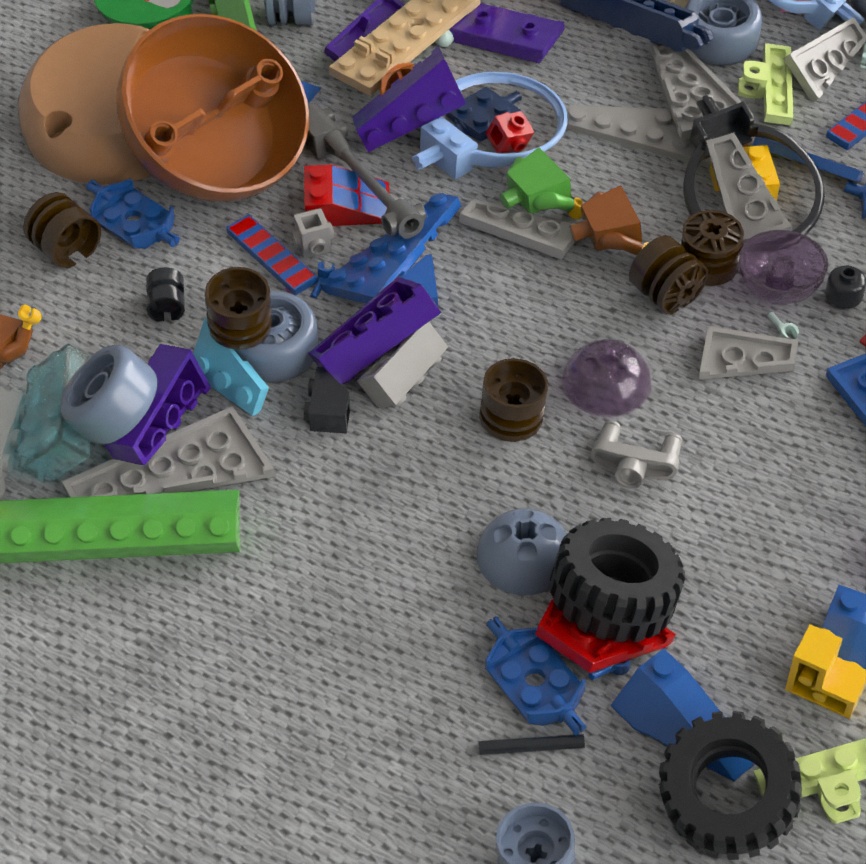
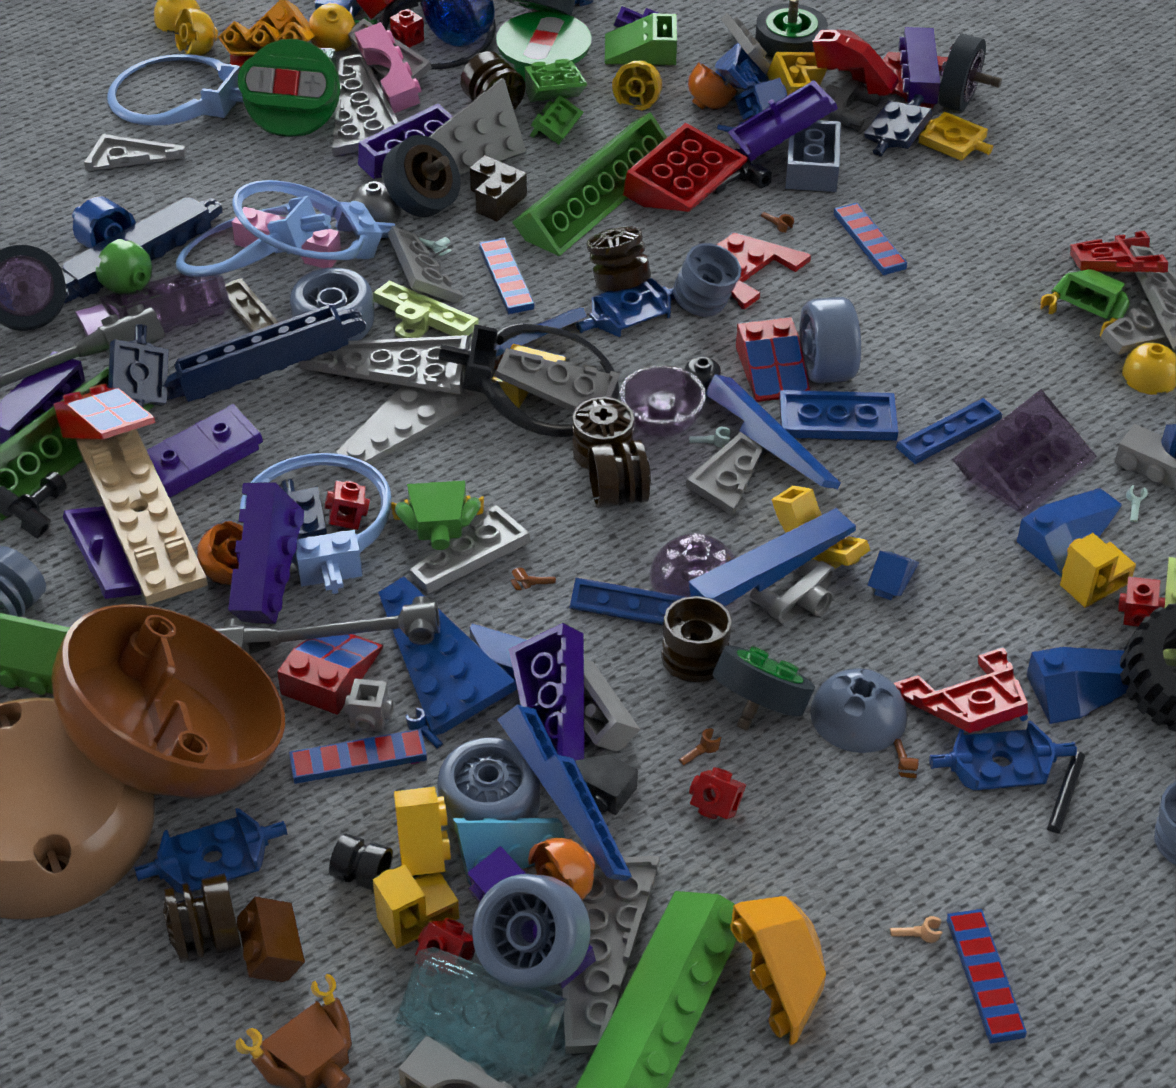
camera: 65 degrees left, 5 degrees down
dark brown wheel [205,267,272,350] -> none
black tyre [549,518,685,643] -> none
dark orange torso [569,186,649,256] -> none
none -> reddish brown piece [237,896,305,982]
none -> yellow brick [373,864,460,949]
none -> yellow brick [394,787,451,876]
none -> blue slope [497,704,632,881]
none -> dark orange hand [510,567,556,590]
none -> orange cylinder [528,838,595,901]
none -> blue tile [569,578,685,625]
none -> dark orange hand [678,728,722,765]
none -> slope [689,508,856,607]
none -> red brick [689,767,746,819]
none -> blue slope [705,374,841,489]
none -> black wheel [713,645,815,731]
none -> light orange brick [730,896,826,1045]
none -> yellow arch [771,485,871,569]
none -> blue slope [867,551,919,600]
none -> light nougat hand [890,916,943,943]
none -> dark orange hand [894,739,919,778]
none -> tile [946,909,1027,1044]
none -> red brick [1118,576,1165,627]

